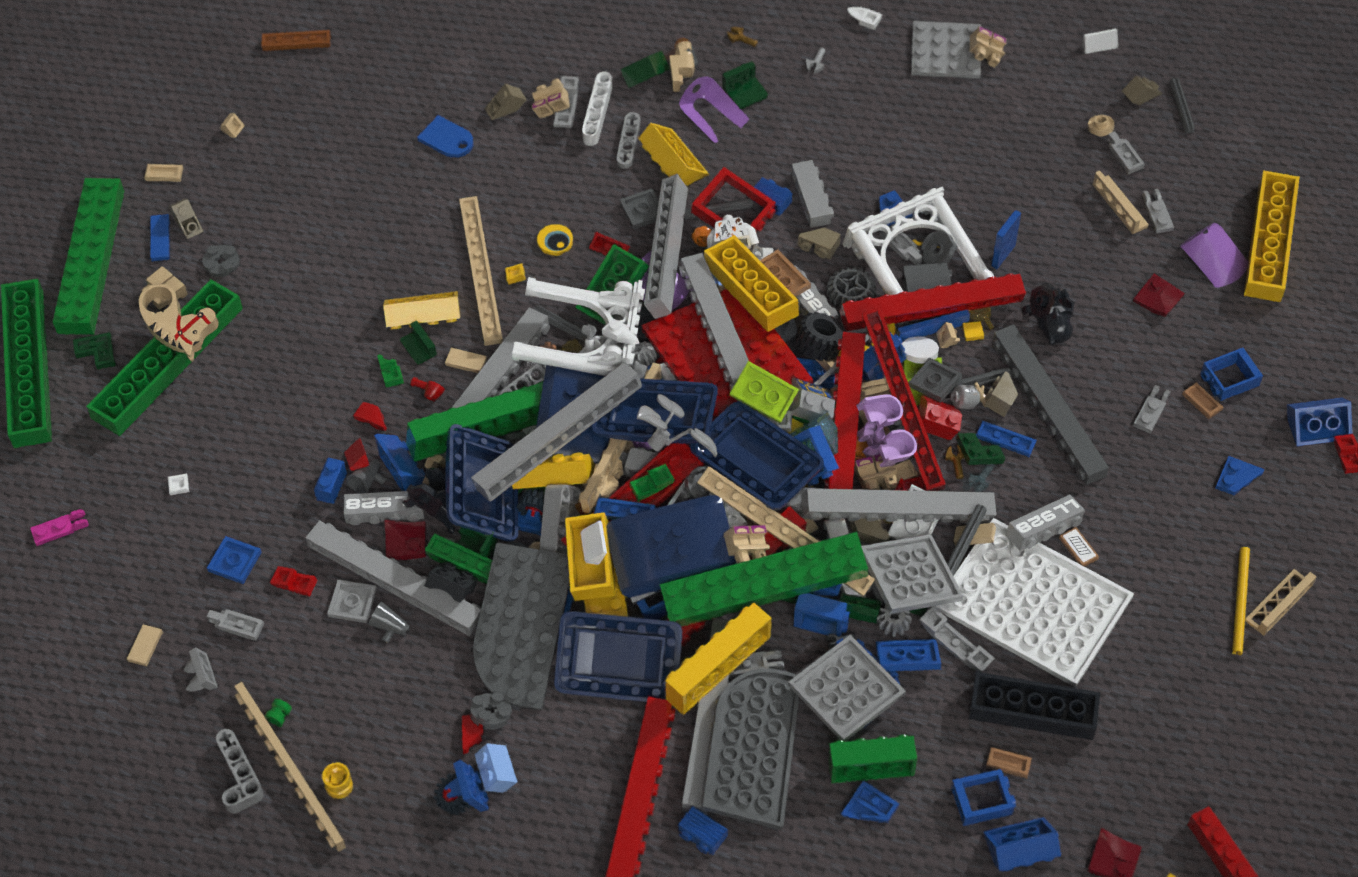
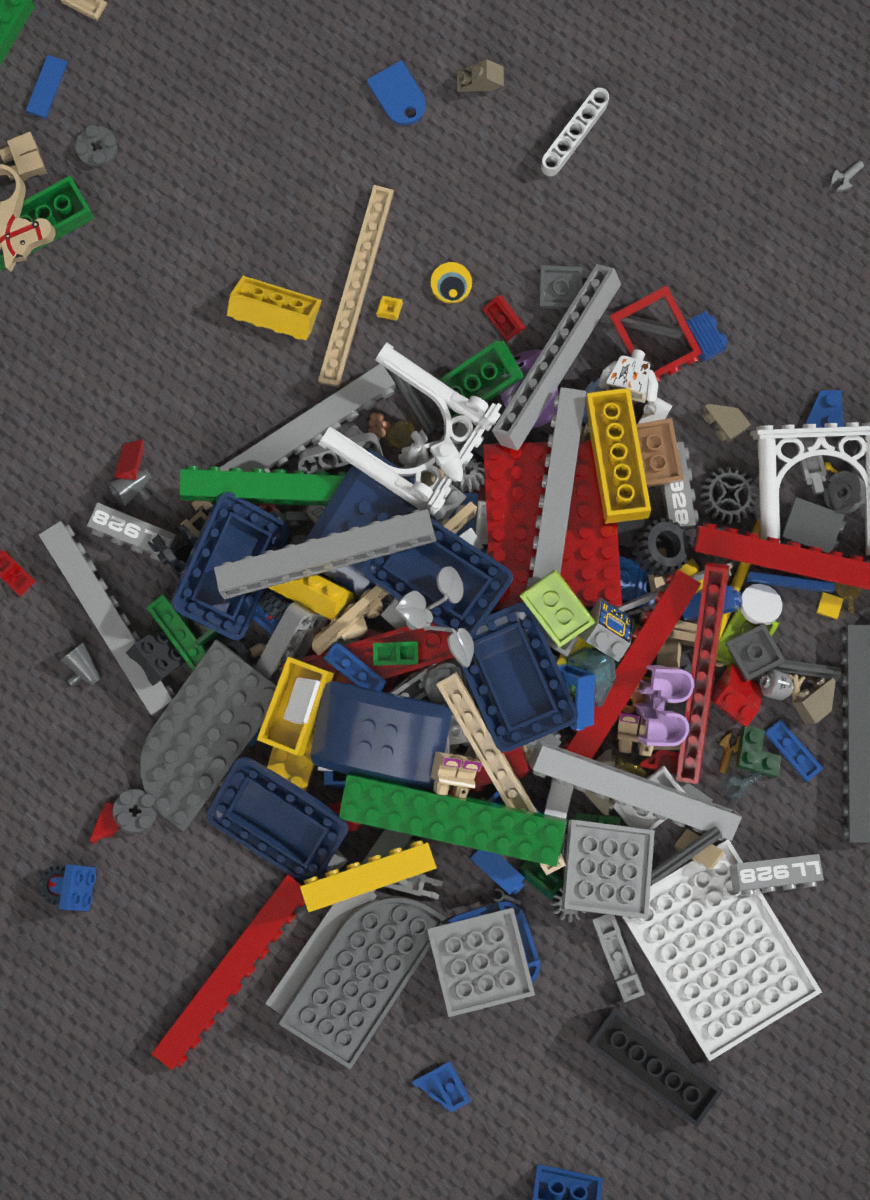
camera: 25 degrees right, 25 degrees up
dark tan slope [168,199,204,239] -> none
blue brick [314,458,347,504] -> none
light grey tile [327,580,377,623] -> none
red slope [353,402,387,431] -> none
blue slope [374,434,425,491] -> none
green slope [377,355,404,388] -> none
dark red plate [384,520,426,560] -> none
dark green panel [400,321,437,365] -> none
red bar [411,377,445,402] -> none
tan tile [445,348,487,373] -> none
light blue brick [474,744,517,792] -> none
tan hips [532,79,570,118] -> none
light grey slope [554,76,579,128] -> none
light grey beam [617,112,641,169] -> none
dark green panel [620,51,670,88] -> none
yellow slope [638,123,709,186] -> none
tan plate [670,38,698,92] -> none
blue brick [678,806,728,855] -> none
medium lavender piece [679,77,749,143] -> none
orange plate [692,226,712,247] -> none
dark green bracket [722,61,768,109] -> none
pearl gold bar [727,27,758,47] -> none
light grey brick [791,160,834,228] -> none
green brick [828,735,917,783] -> none
blue tile [876,639,941,671] -> none
tan tile [936,322,960,348] -> none
blue window [951,769,1016,826] -> none
medium nougat tile [986,747,1032,778] -> none
tile [1059,527,1099,567] -> none

